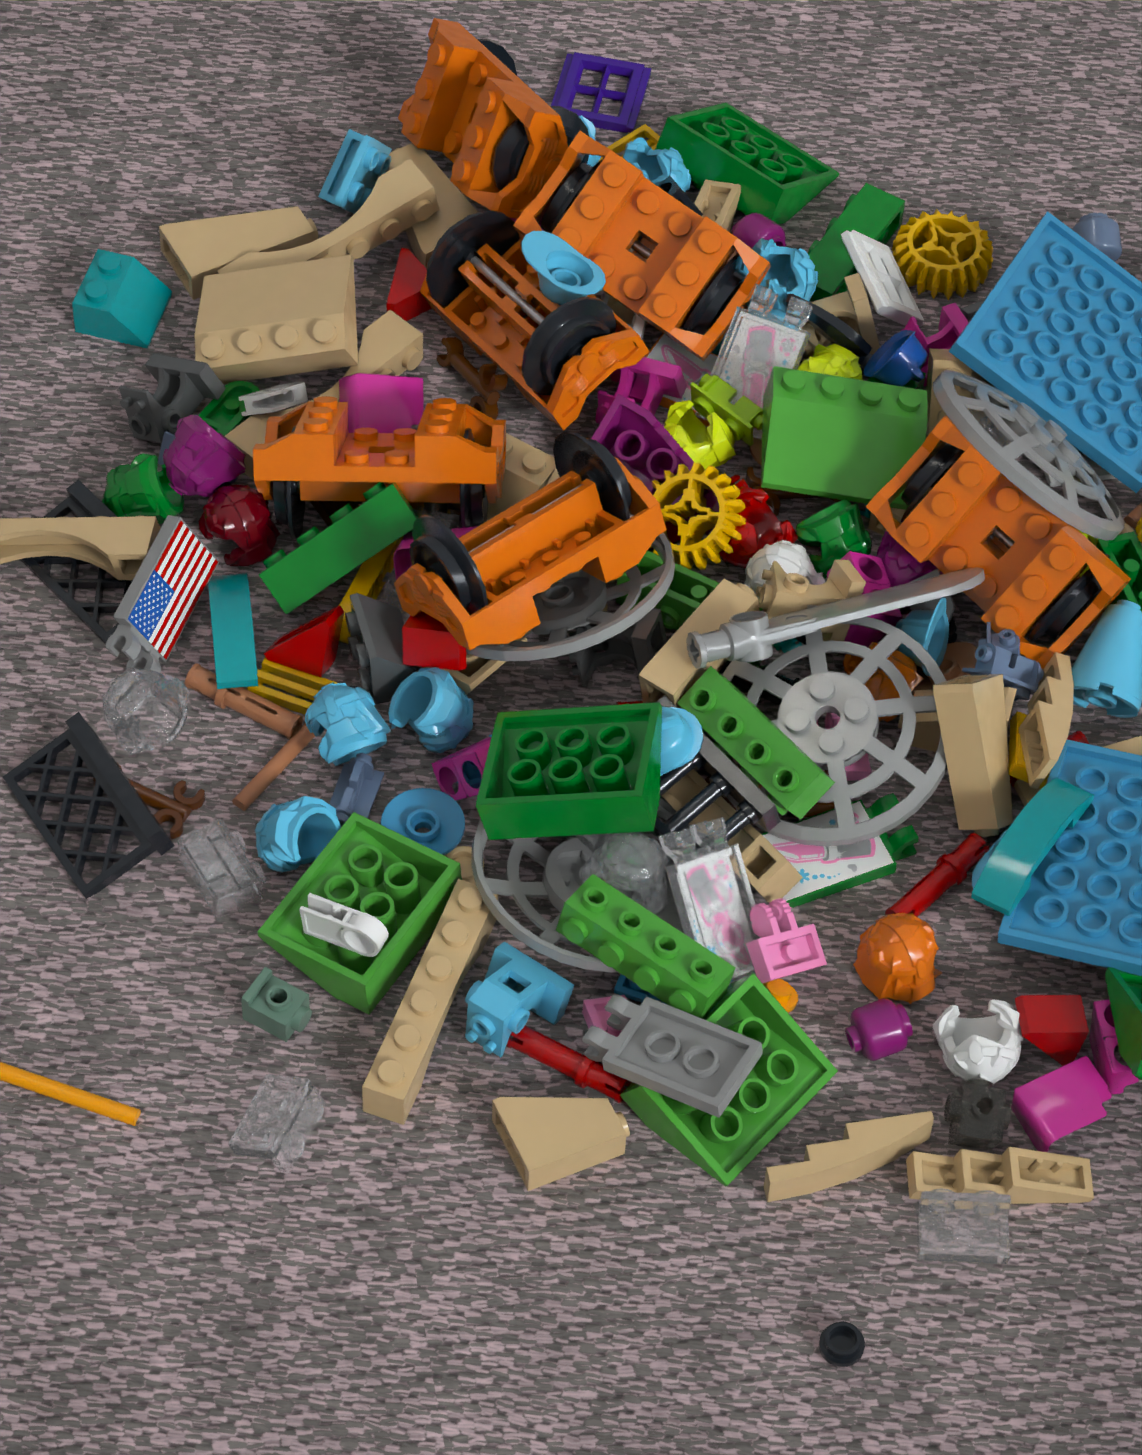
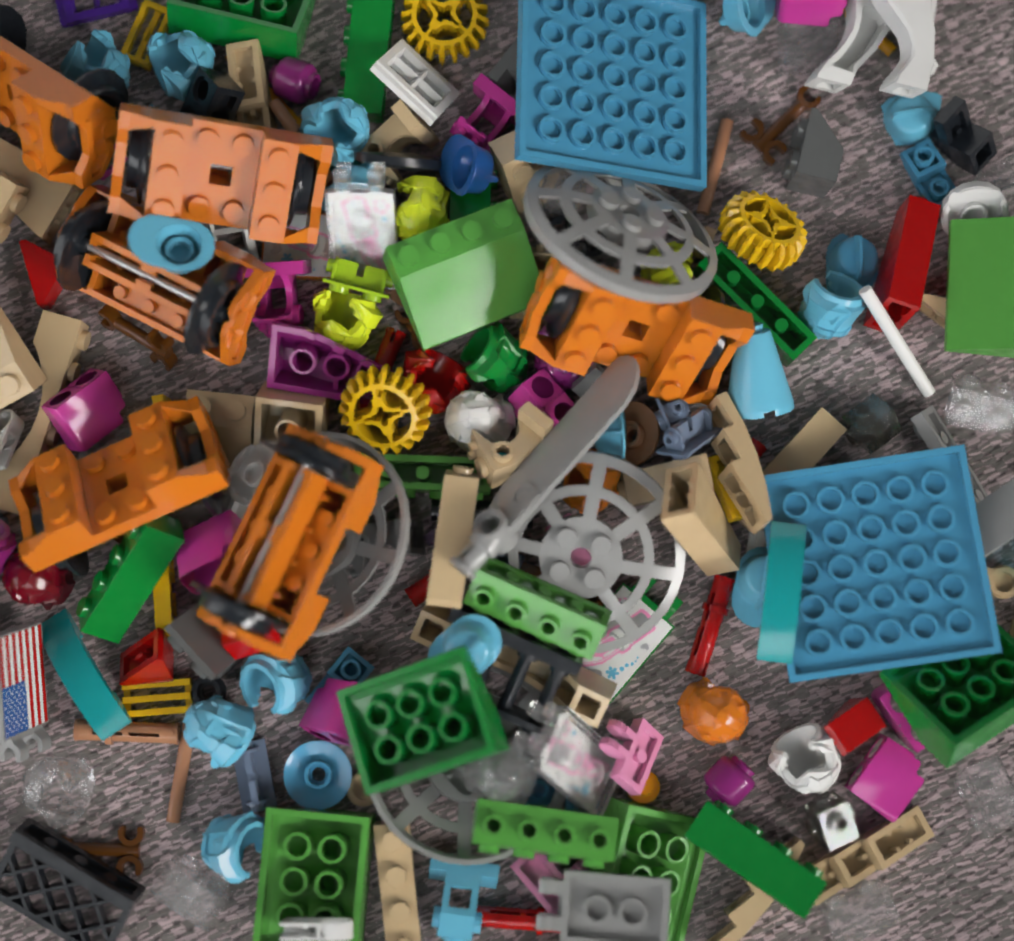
camera: 30 degrees left, 30 degrees up
none -> green brick [684,800,827,919]

